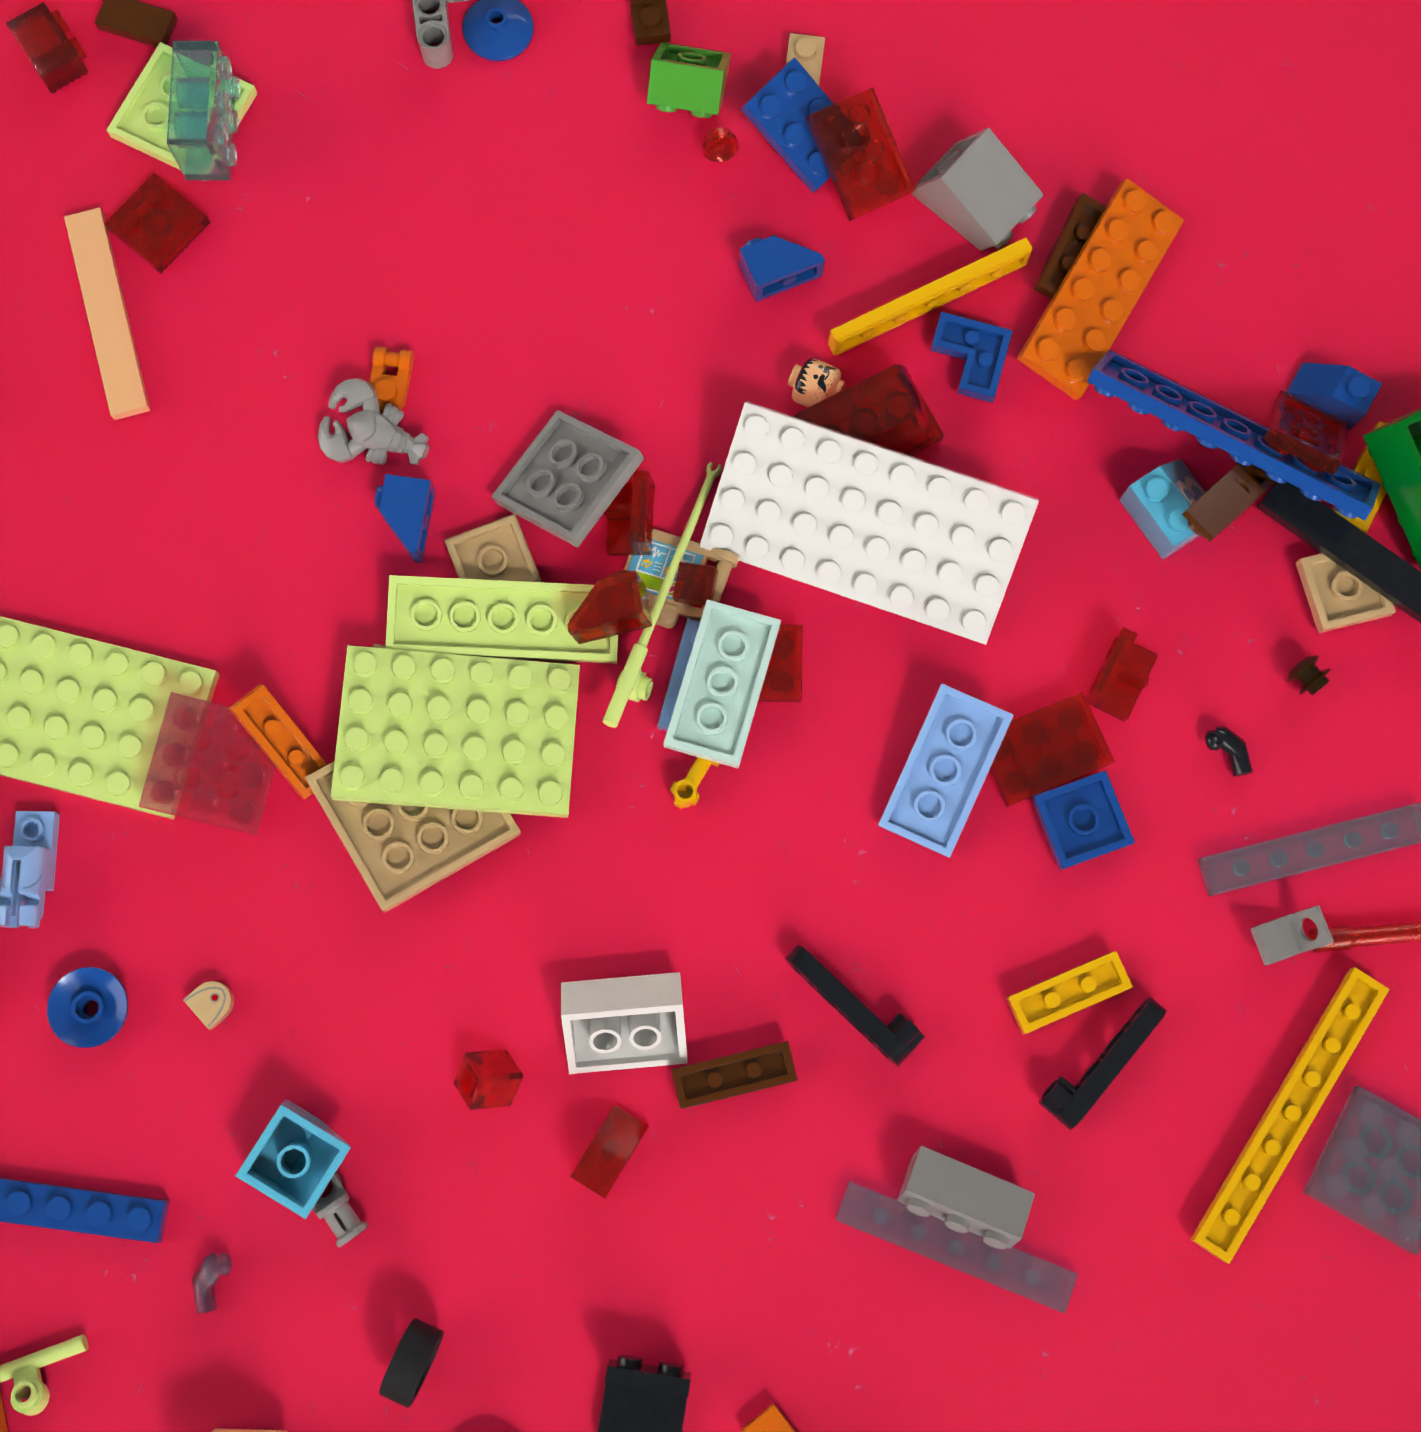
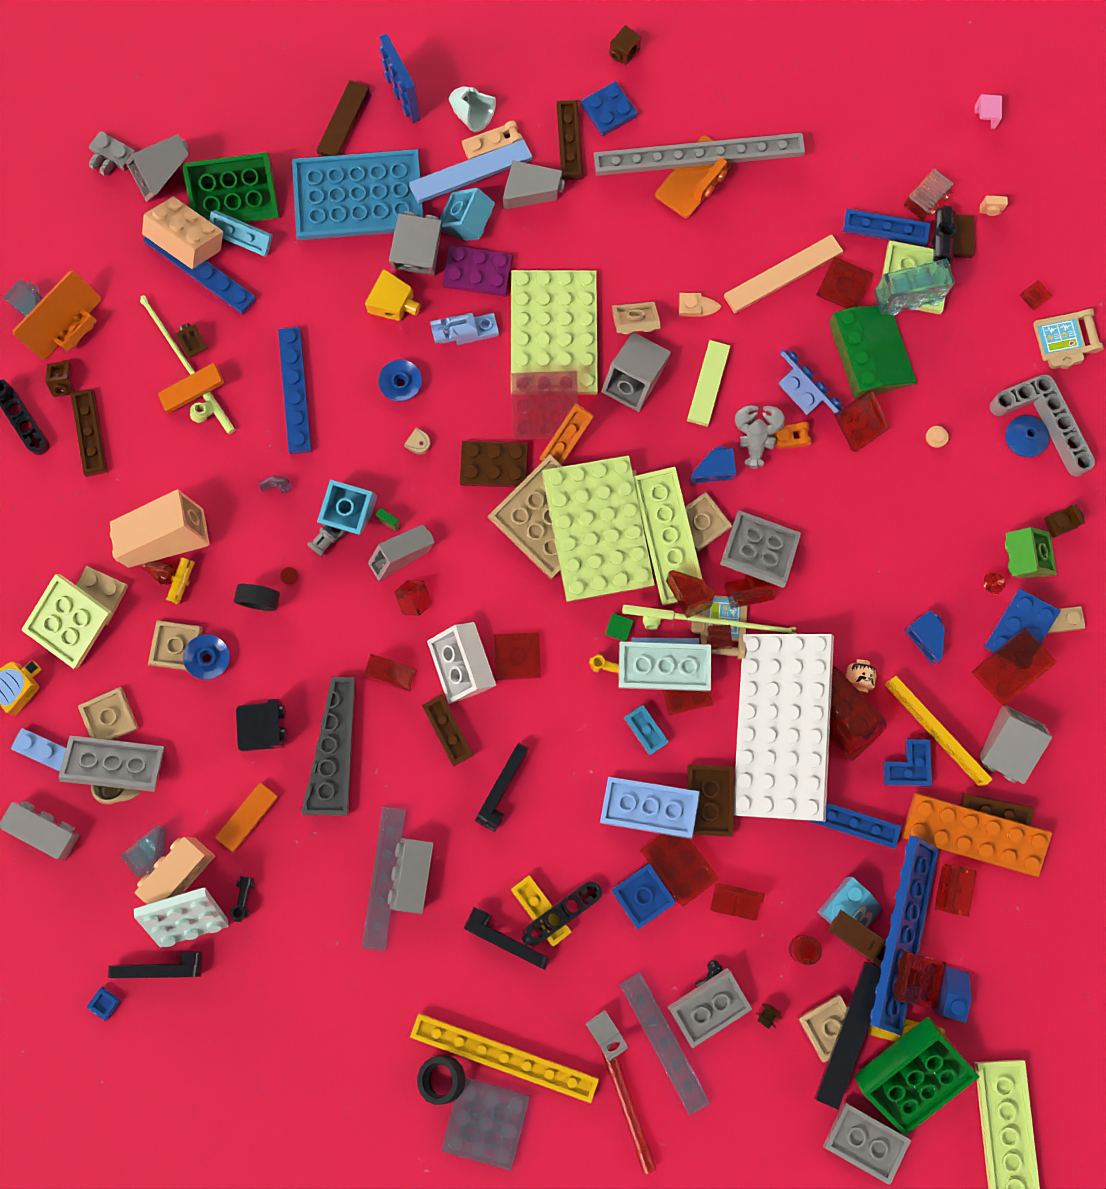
camera: 75 degrees right, 0 degrees up
none -> clear red piece [280,567,298,584]
none -> dark grey wing [301,677,356,816]
none -> light grey slope [368,524,435,581]
none -> green tile [376,508,401,532]
none -> black tyre [417,1056,466,1105]
none -> reddish brown plate [460,441,527,487]
none -> clear red plate [494,632,541,680]
none -> black beam [521,882,602,947]
none -> light grey slope [601,332,671,412]
none -> green tile [605,613,633,642]
none -> tan plate [612,302,660,334]
none -> dark azure plate [624,705,669,756]
none -> light grey plate [668,968,752,1049]
none -> light nougat plate [679,293,721,317]
none -> yellowish green tile [687,340,730,427]
none -> reddish brown plate [687,765,734,837]
none -> bracket [778,350,844,416]
none -> clear red piece [789,935,822,965]
none -> blue plate [805,802,902,849]
none -> green slope [829,305,917,400]
none -> clear red plate [834,391,890,452]
none -> blue plate [842,209,930,246]
none -> light nougat plate [926,426,948,448]
none -> black piece [931,205,957,267]
none -> clear red hinge [934,864,977,917]

